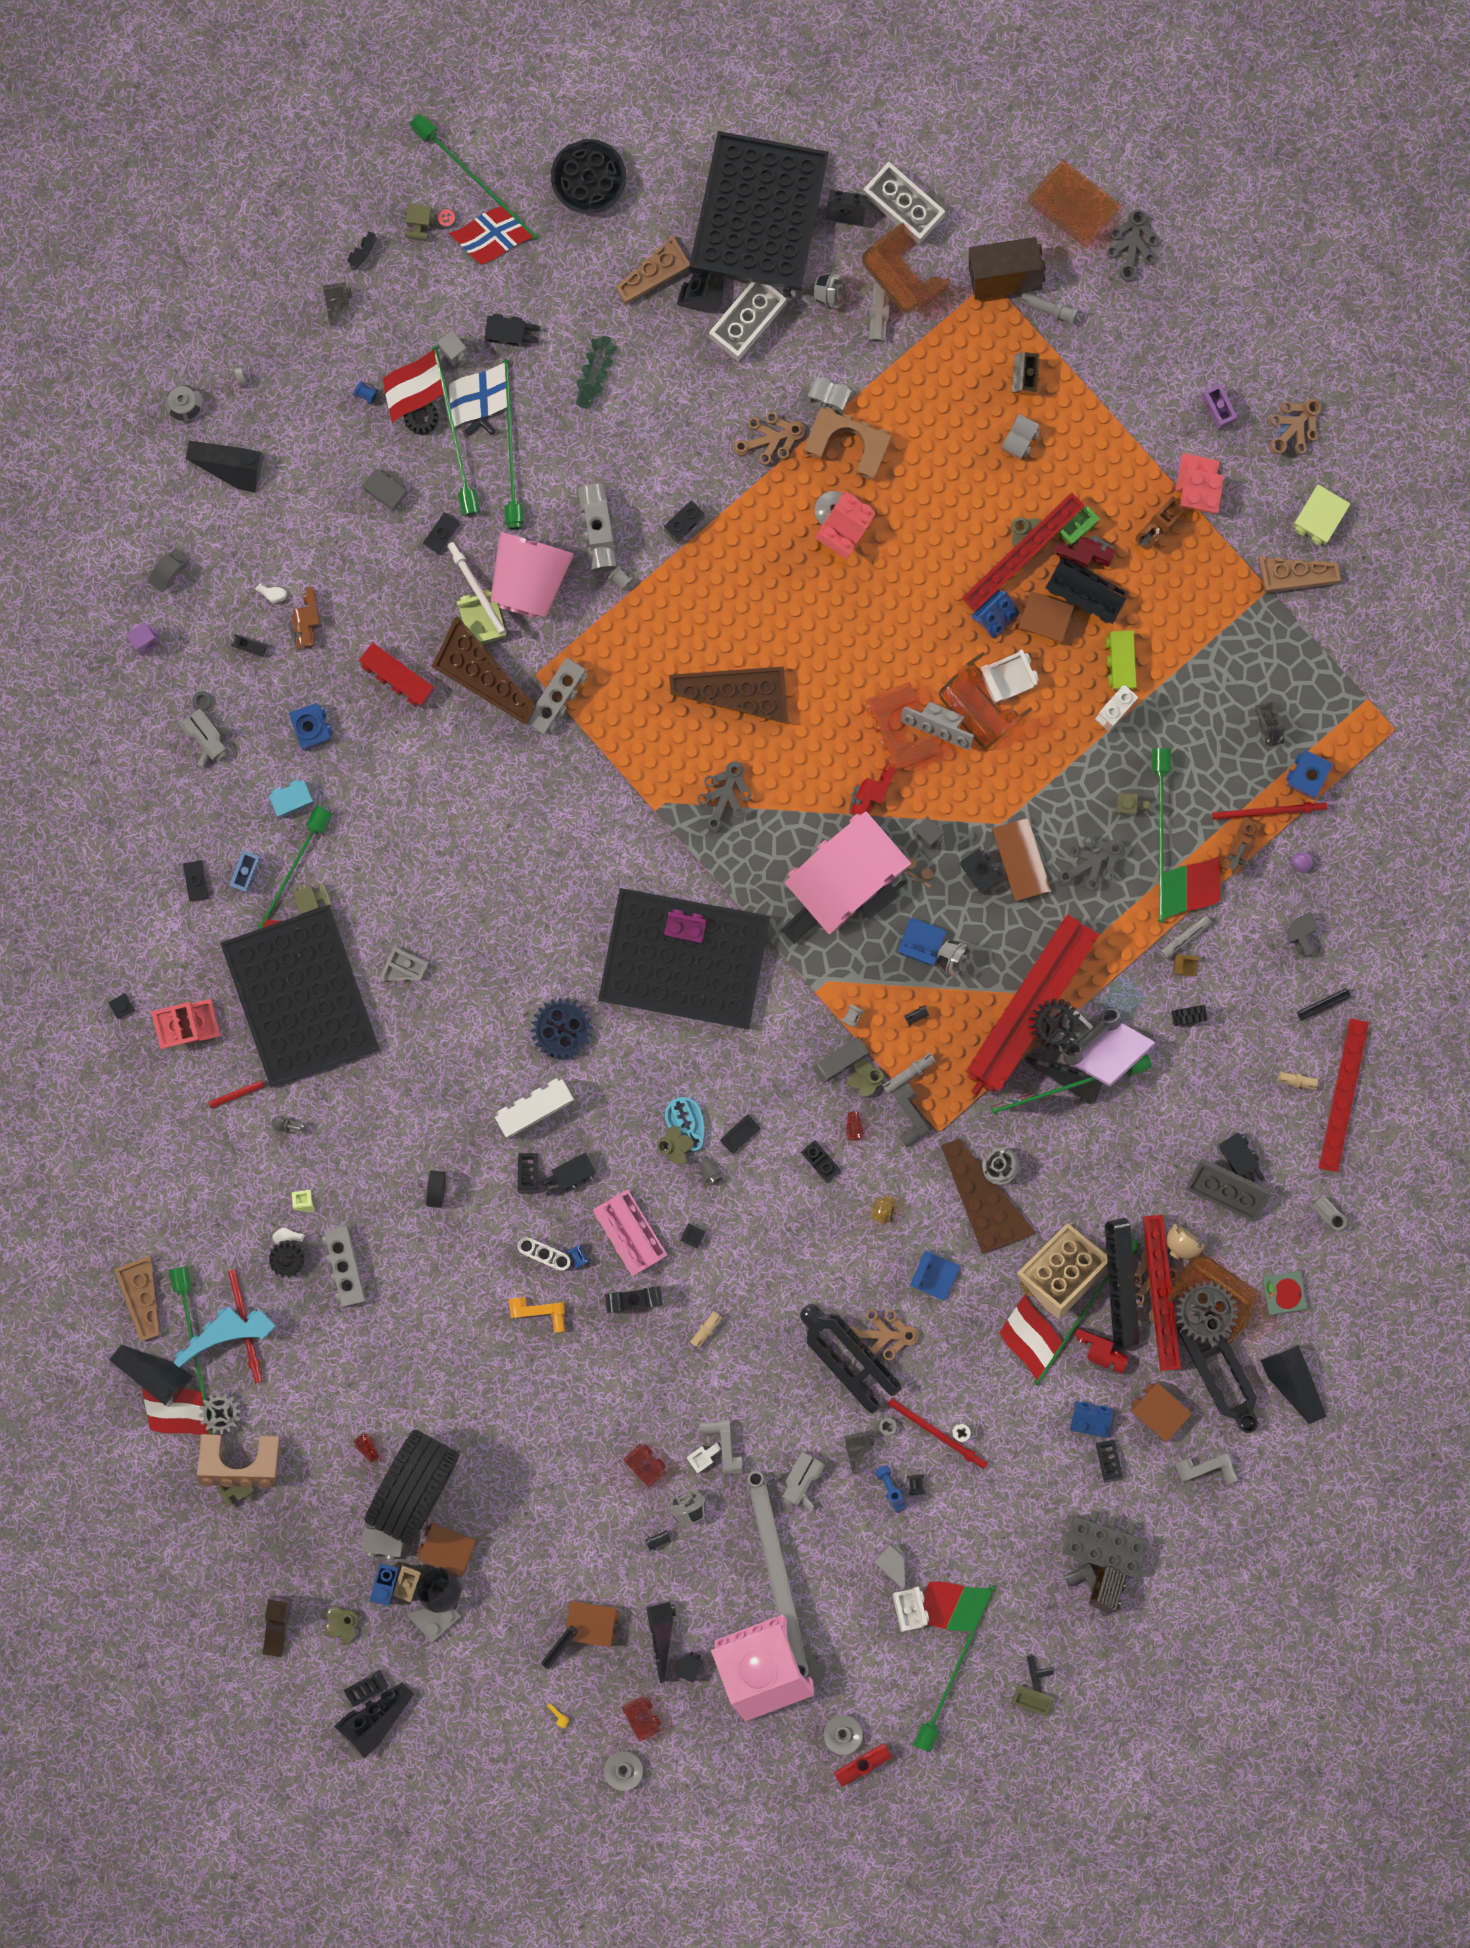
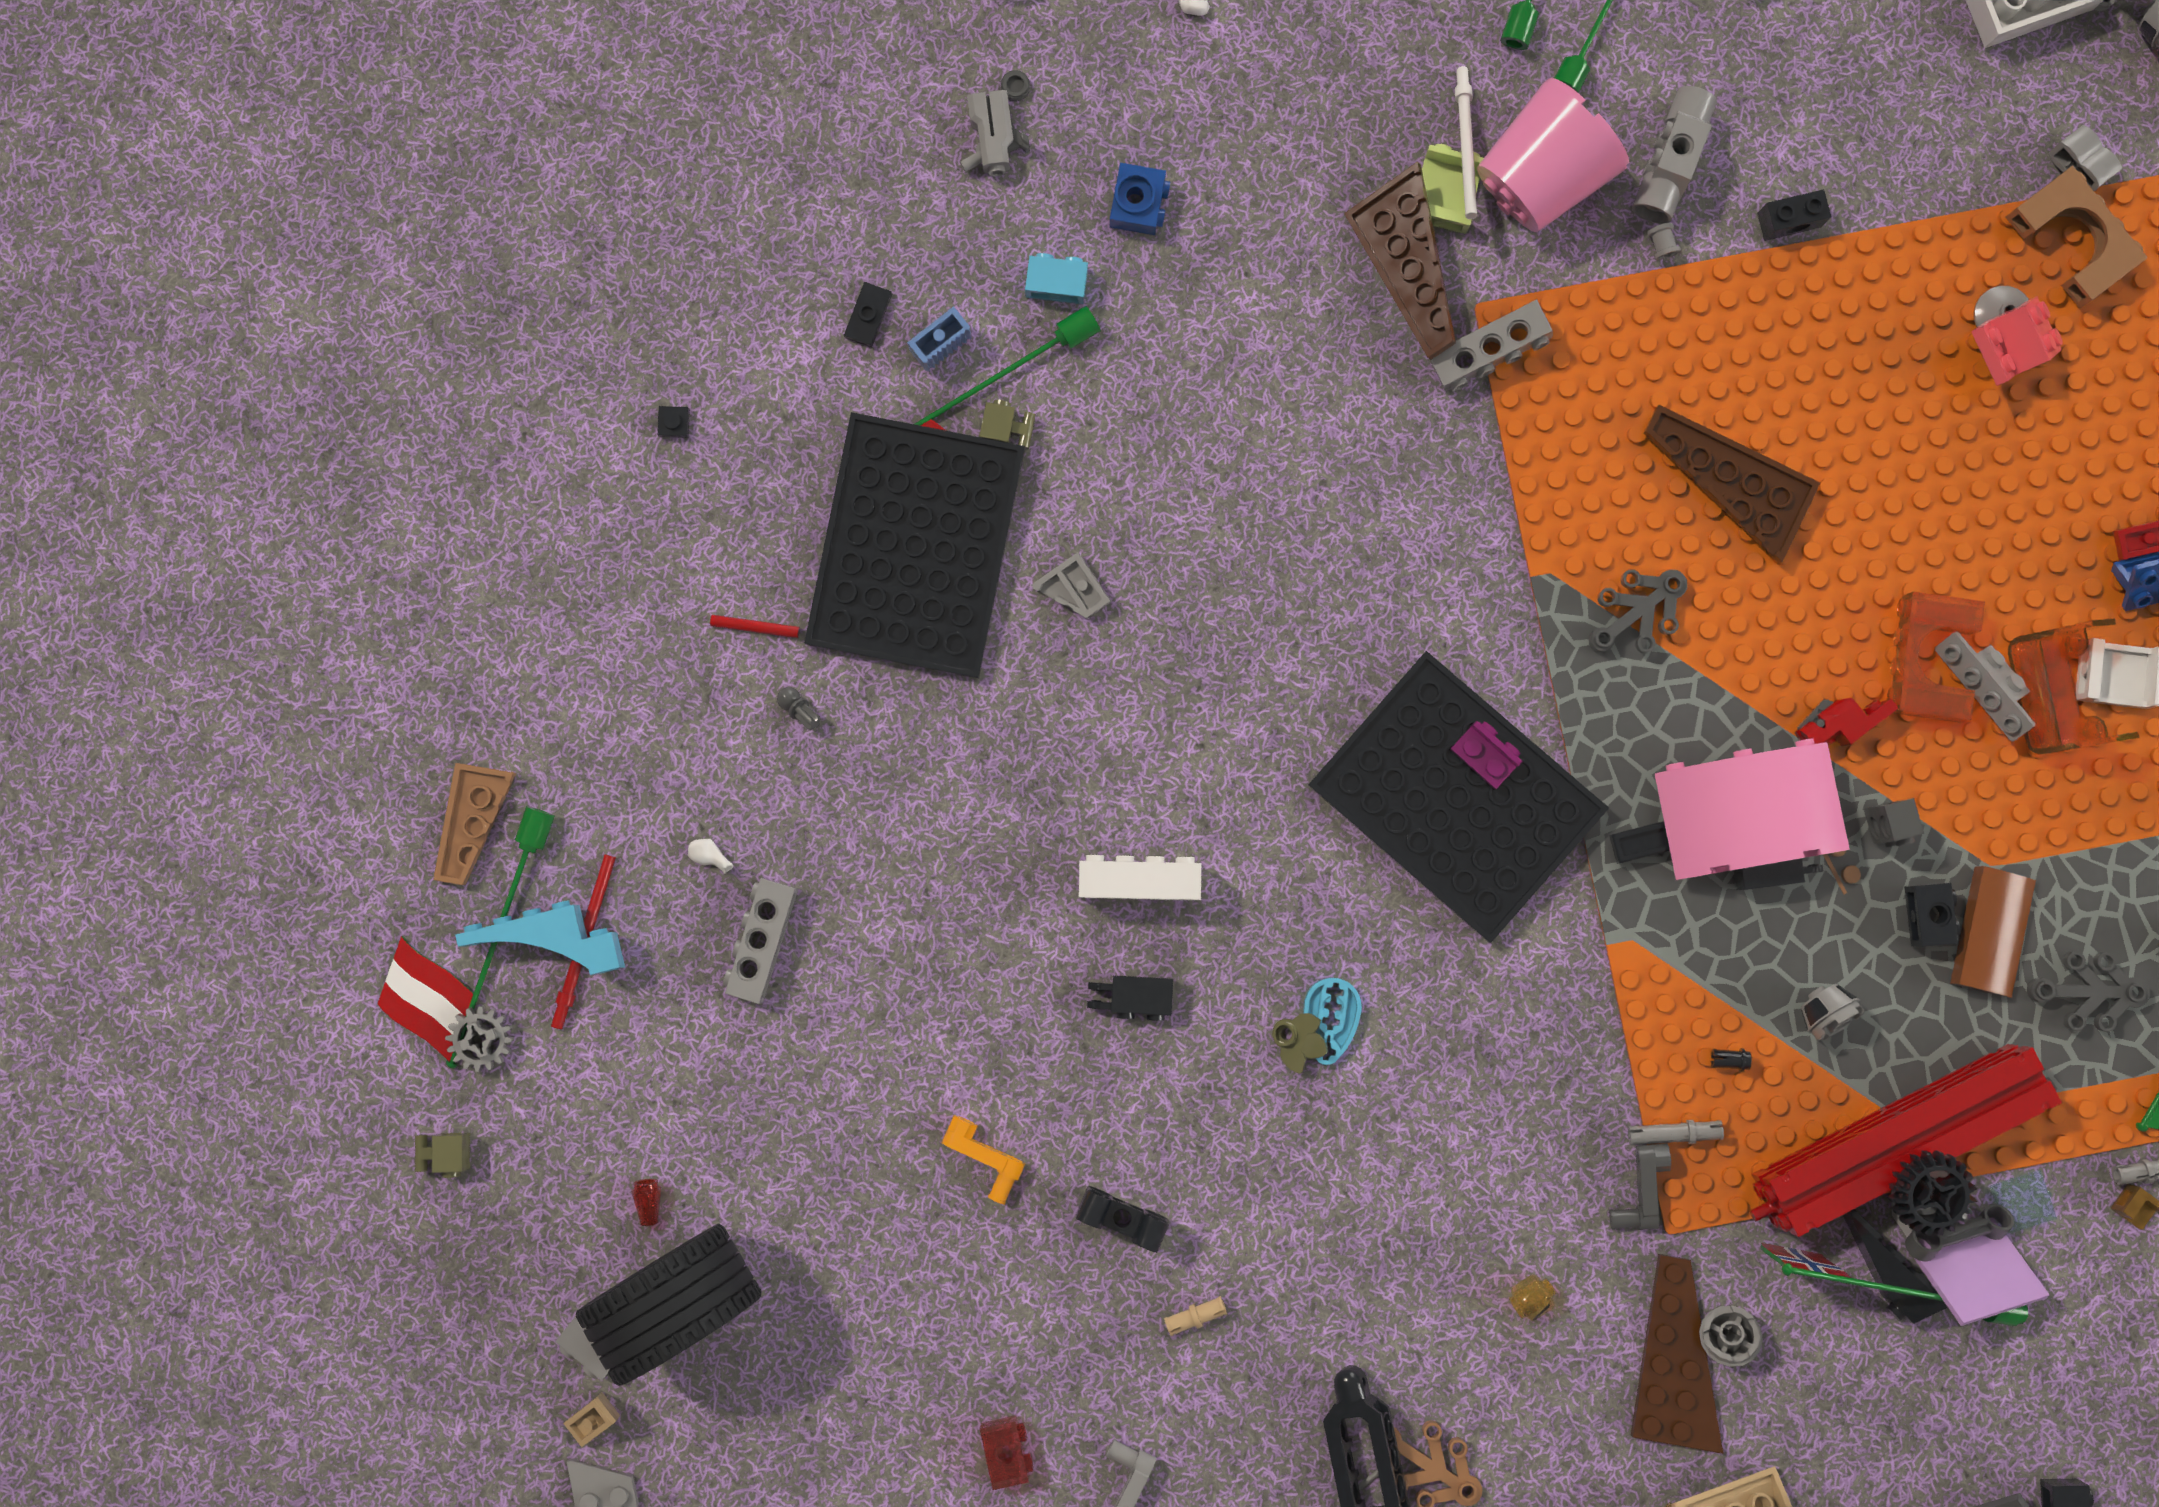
camera: 35 degrees right, 0 degrees up
black wedge [109,1345,193,1407] -> none
coral bracket [152,999,221,1049] -> none
medium nougat arch [197,1434,280,1488] -> none
black bar [231,634,267,657] -> none
dark brown arch [262,1596,293,1657] -> none
black tyre [269,1240,304,1278] -> none
dark orange plate [288,587,321,649] -> none
yellowish green slope [292,1190,314,1213] -> none
olive plate [325,1607,359,1645] -> none
red brick [359,642,435,708] -> none
blue slope [370,1563,399,1606] -> none
black piece [416,1567,462,1613] -> none
dark orange panel [417,1522,477,1577] -> none
black plate [423,512,460,555] -> none
black tyre [426,1170,446,1208] -> none
black slope [517,1153,538,1194] -> none
white beam [518,1237,571,1271] -> none
dark blue gear [530,998,593,1060] -> none
blue bush [567,1244,590,1268] -> none
bright pink brick [593,1189,667,1276] -> none
black plate [680,1223,706,1249] -> none
white plate [686,1443,722,1473] -> none
dark grey cone [697,1156,723,1186] -> none
black tile [720,1114,760,1154] -> none
medium nougat plant [734,412,805,466] -> none
black slope [800,1140,841,1183] -> none
dark grey beam [813,1037,870,1083] -> none
light grey bush [841,1004,865,1029] -> none
clear red cone [845,1112,864,1141] -> none
olive plate [846,1061,885,1097] -> none
blue bracket [897,918,946,967] -> none
blue bracket [909,1250,960,1301] -> none
black tyre [1171,1005,1208,1026] -> none

